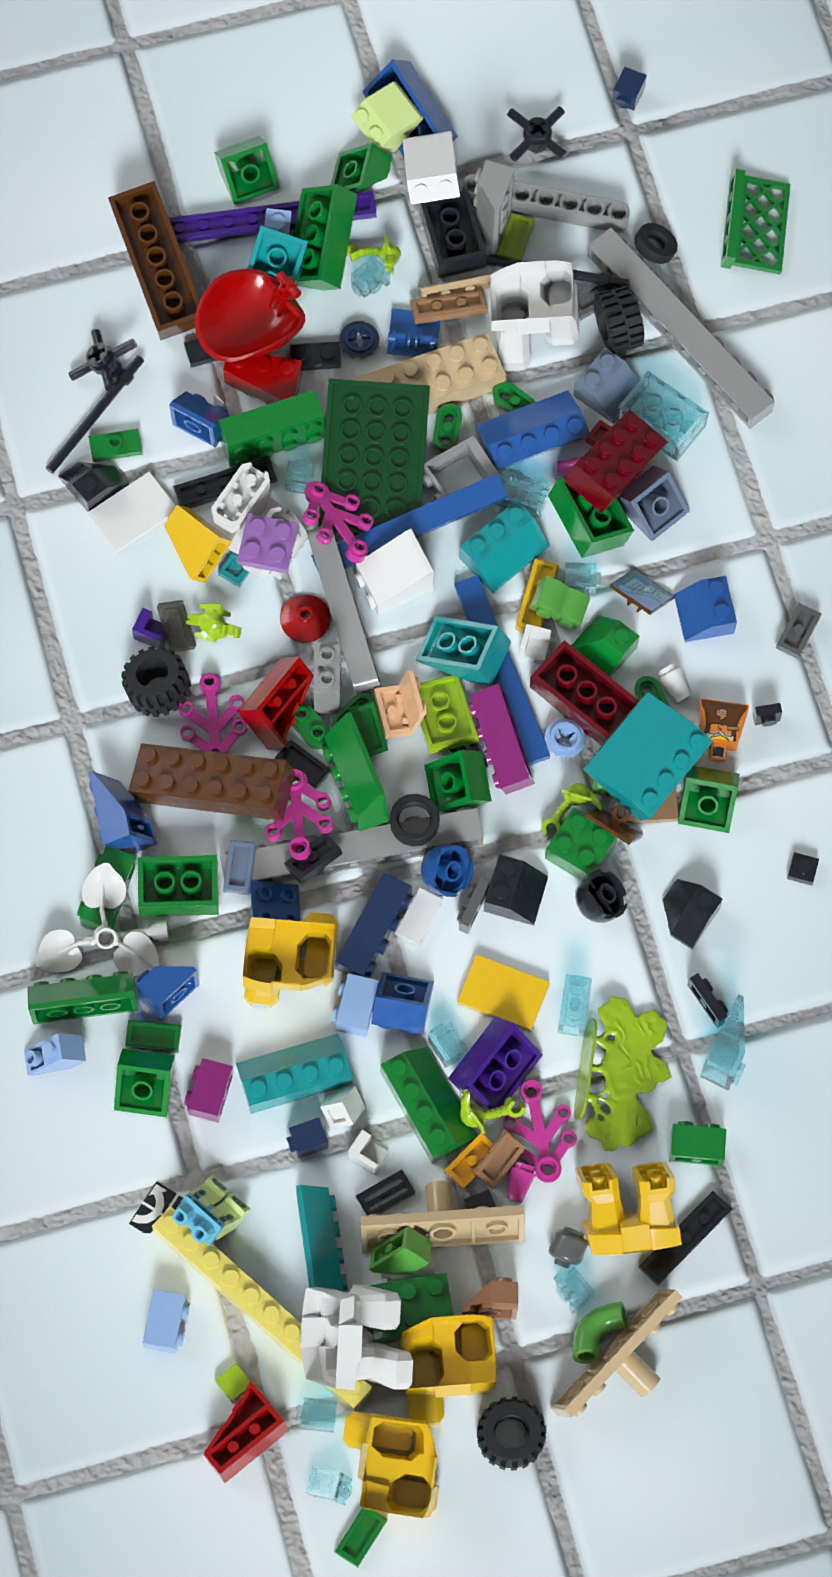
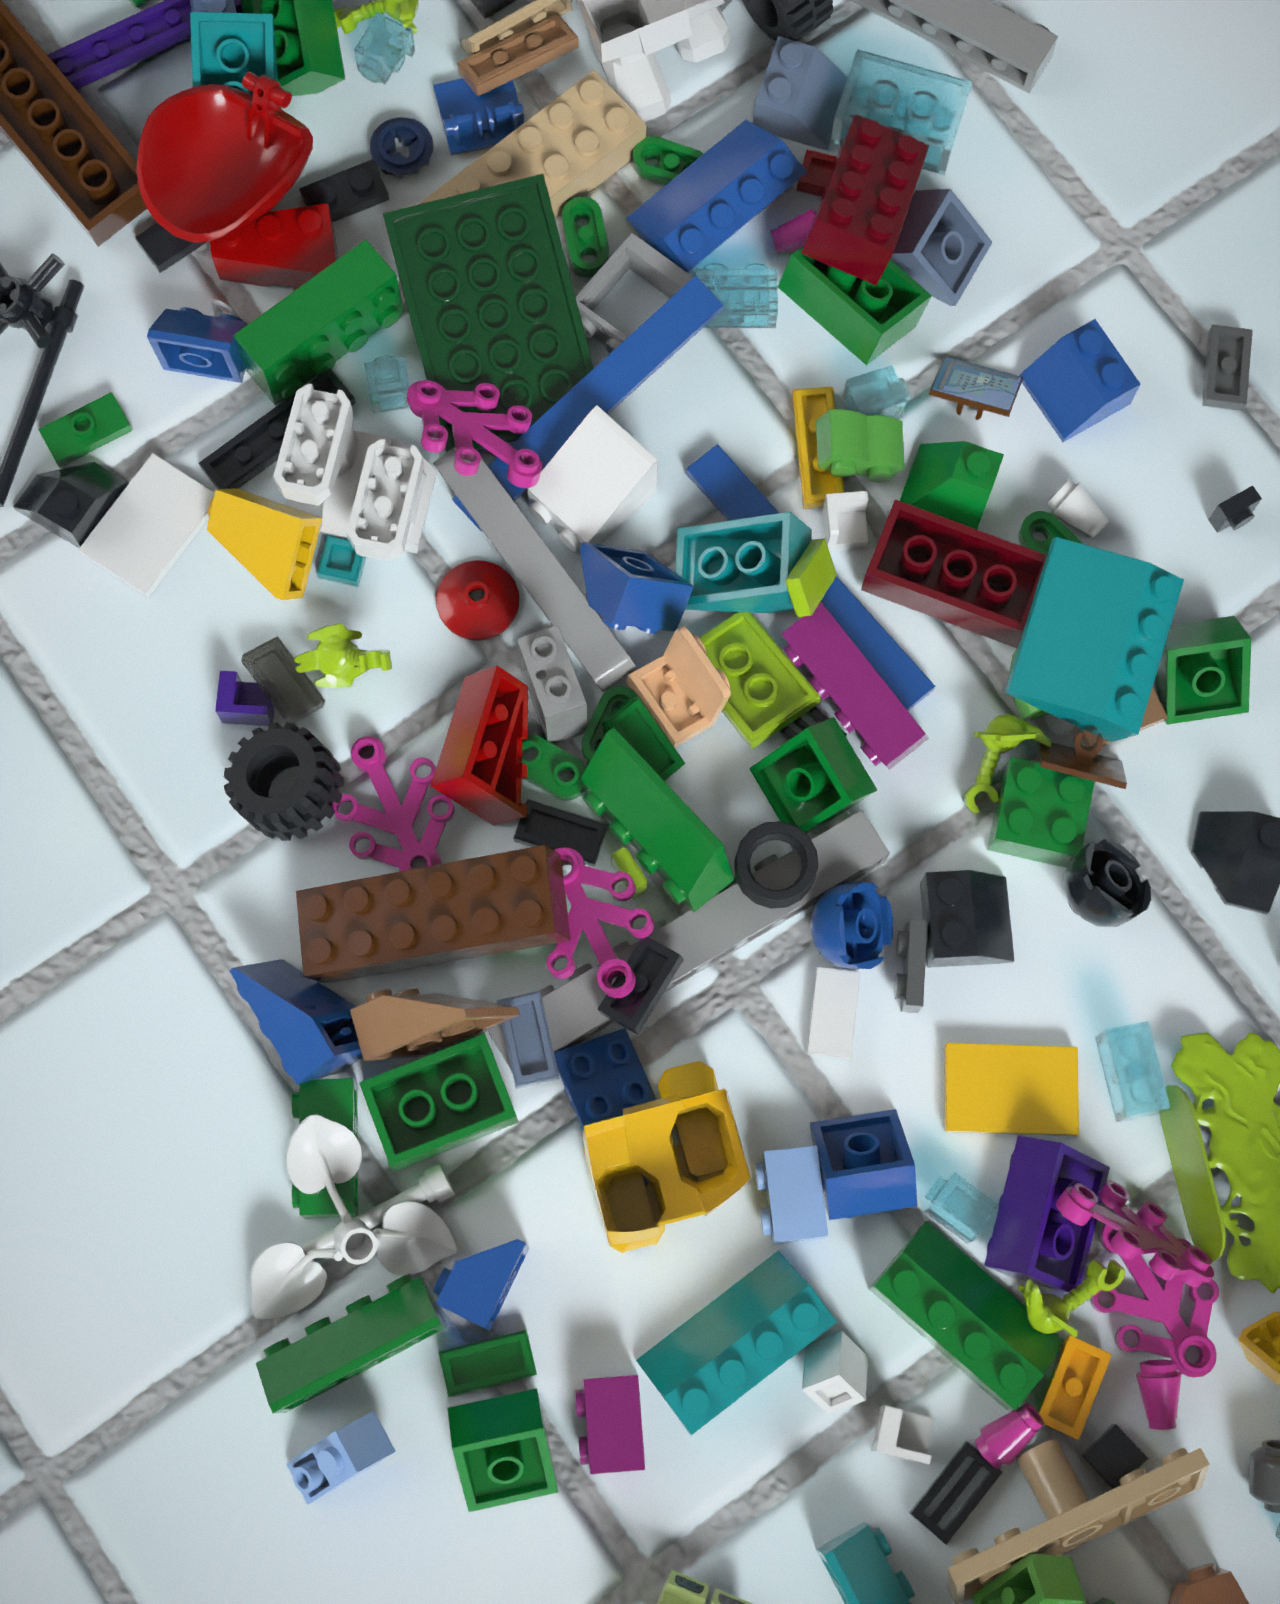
camera: 20 degrees left, 5 degrees up
medium lavender plate [237,514,299,574] -> none
dark blue brick [286,1117,328,1159] -> none
dark blue brick [335,872,414,978] -> none
teal slope [459,500,550,593] -> none
medium nougat tile [472,1130,526,1189] -> none
light blue gear [544,719,586,759] -> none
torso [698,698,749,762] -> none
none -> medium nougat slope [350,988,520,1061]
none -> blue slope [580,542,694,634]
none -> lime tile [611,847,647,900]
none -> lime tile [785,538,837,617]
none -> dark pink cone [975,1403,1044,1469]
none -> dark pink plant [1056,1181,1214,1288]

